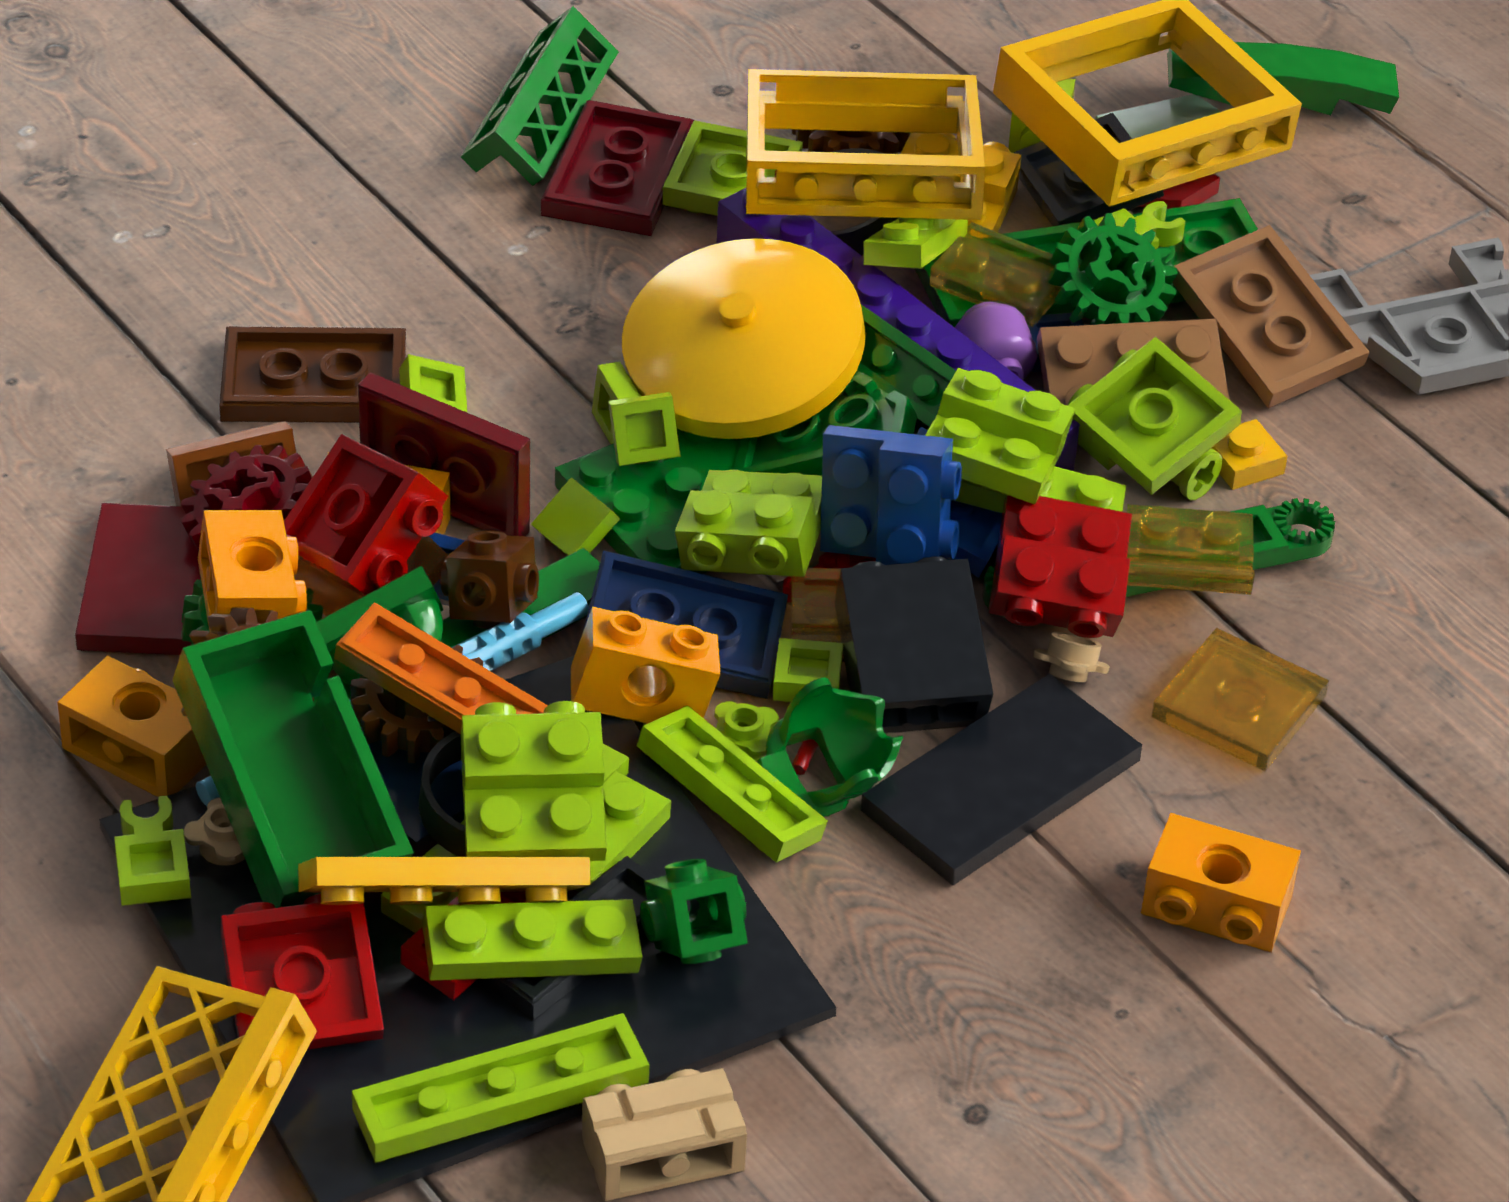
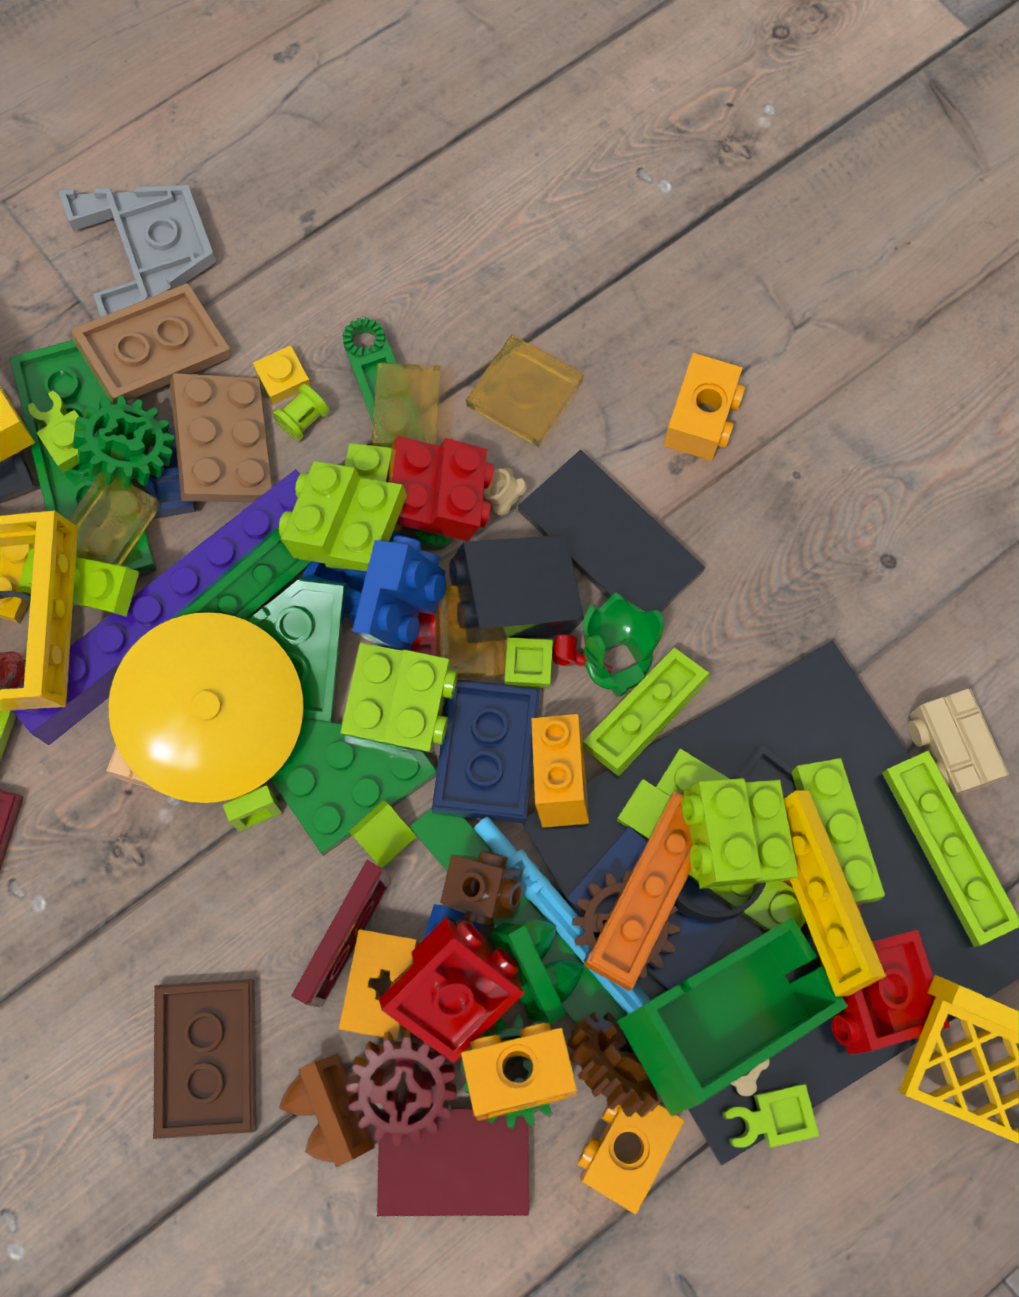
camera: 90 degrees left, 30 degrees up
lime plate [399,354,467,412] -> none
lime tile [608,392,680,466] -> none
green brick [640,859,748,964] -> none
lime plate [714,701,779,761] -> none
medium lavender head [955,302,1038,380] -> none
lime plate [1067,337,1242,495] -> none

